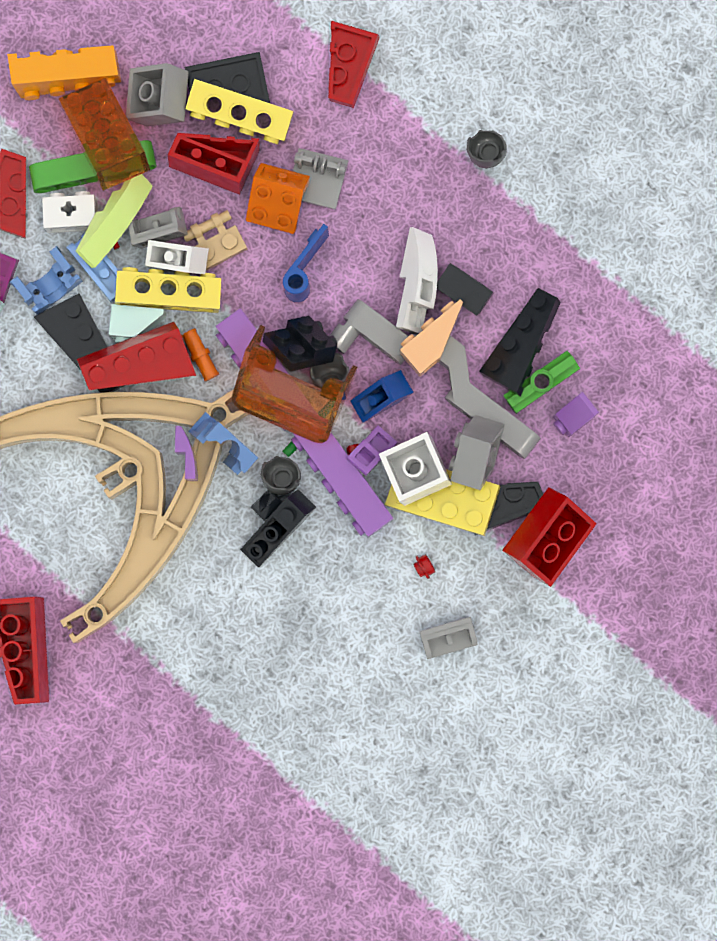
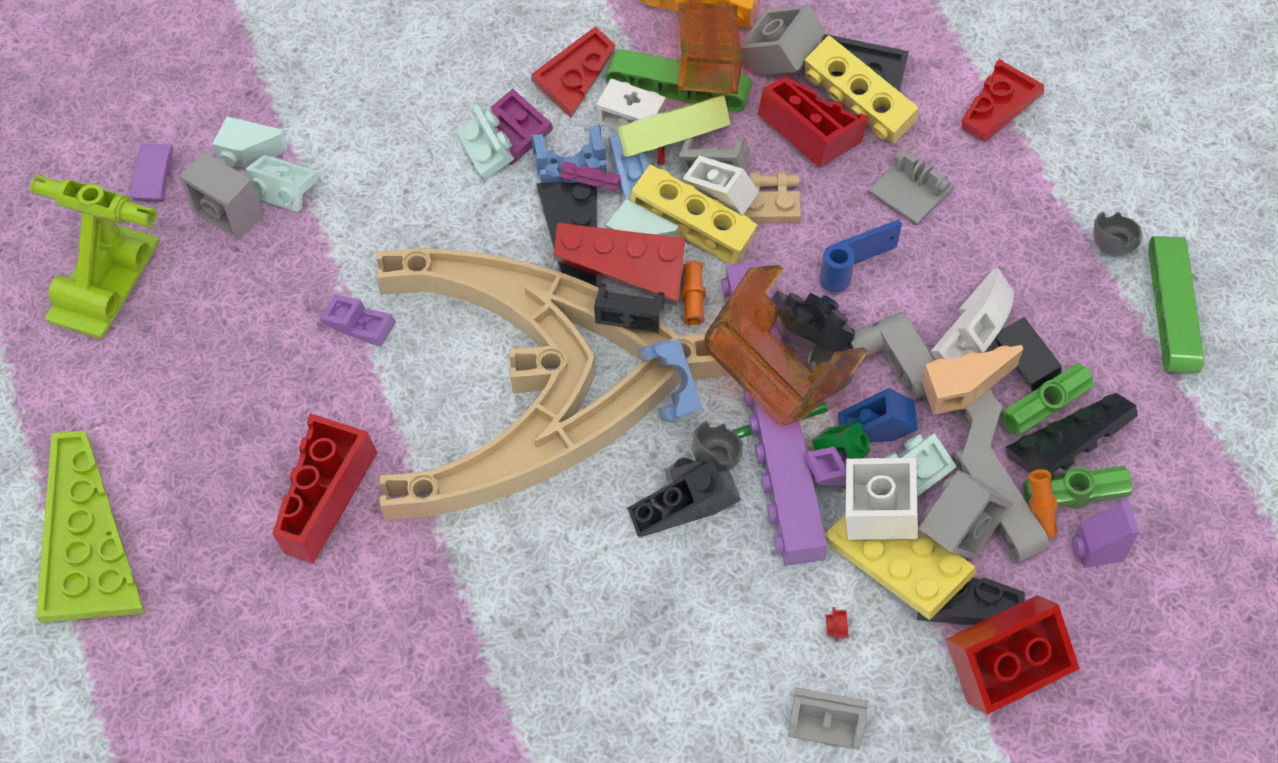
camera: 20 degrees right, 25 degrees down
medium lavender slope [175,426,198,481] -> none
orange bracket [246,163,310,234] -> none
none -> magenta axle [560,161,621,192]
none -> black hinge [594,283,665,333]
none -> green bracket [811,421,870,459]
none -> light aqua bracket [884,433,957,497]
none -> bright green piece [1000,362,1095,437]
none -> orange pin [1028,469,1058,539]
none -> bright green beam [1148,236,1203,373]

